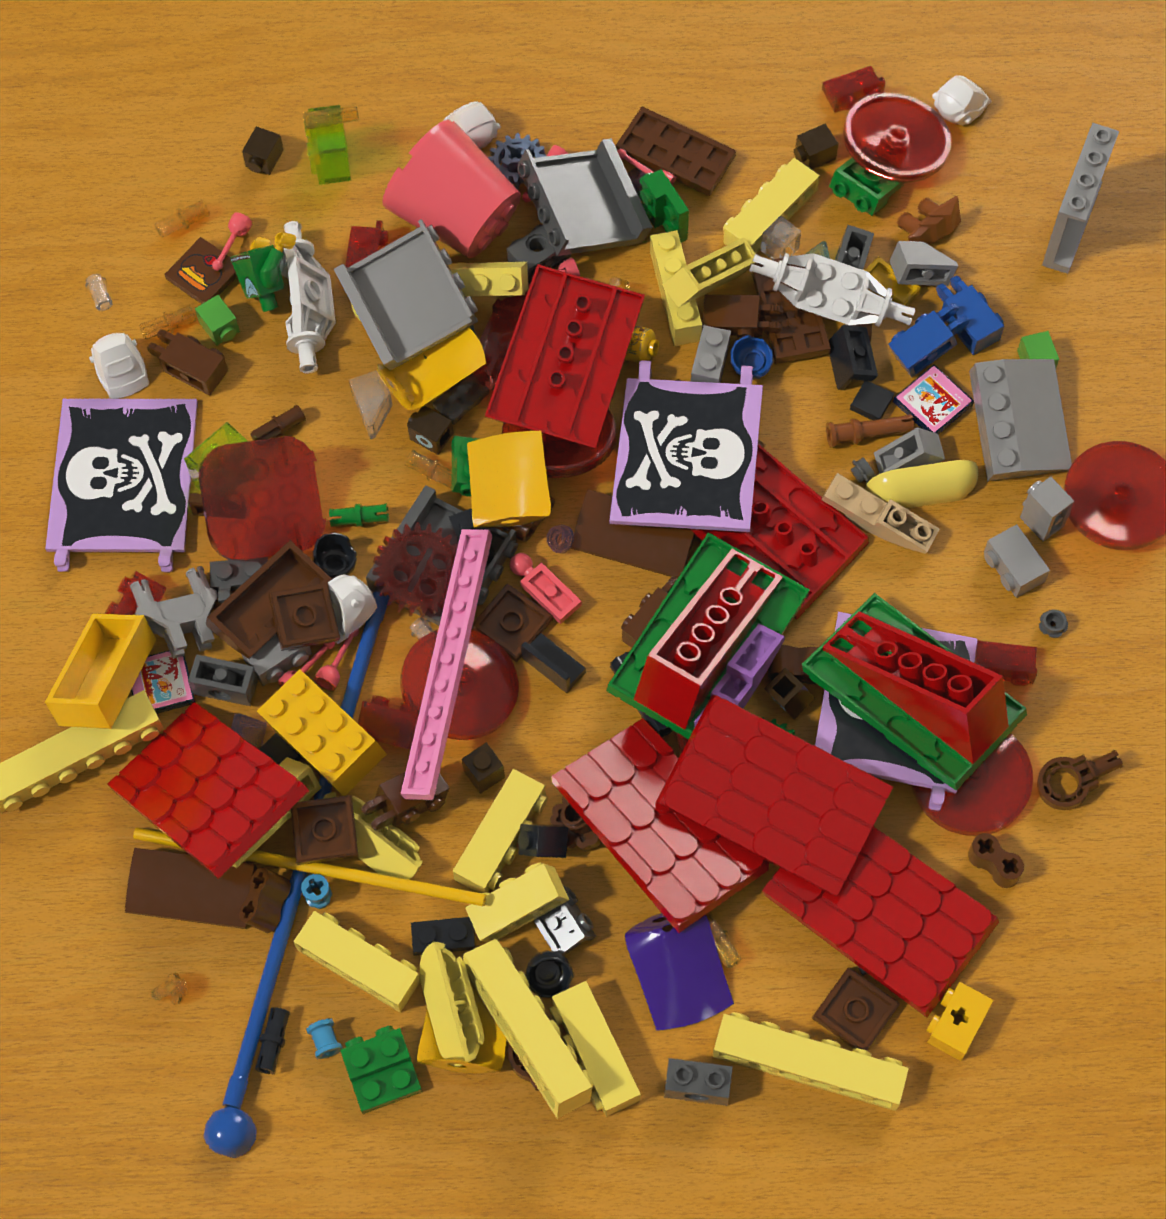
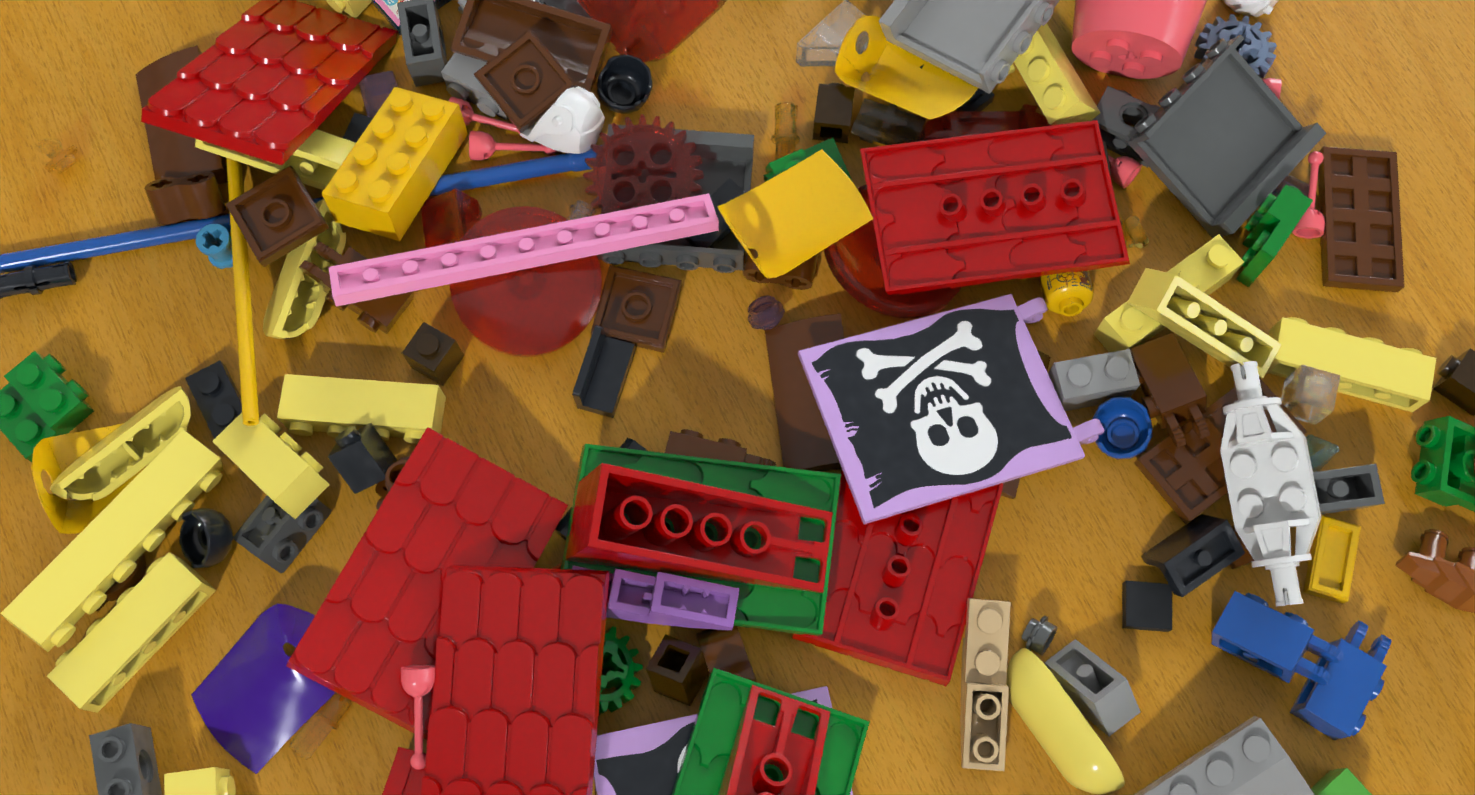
camera: 65 degrees right, 5 degrees up
light yellow brick [293,911,420,1013] -> none
dark azure bush [306,1018,343,1059] -> none
green pin [329,503,389,527] -> none
coral plate [509,553,582,624] -> none
dark orange pin [826,414,914,448] -> none
light grey slope [889,241,958,286] -> none
tile [893,364,974,434] -> none
none -> coral hinge [401,665,435,770]

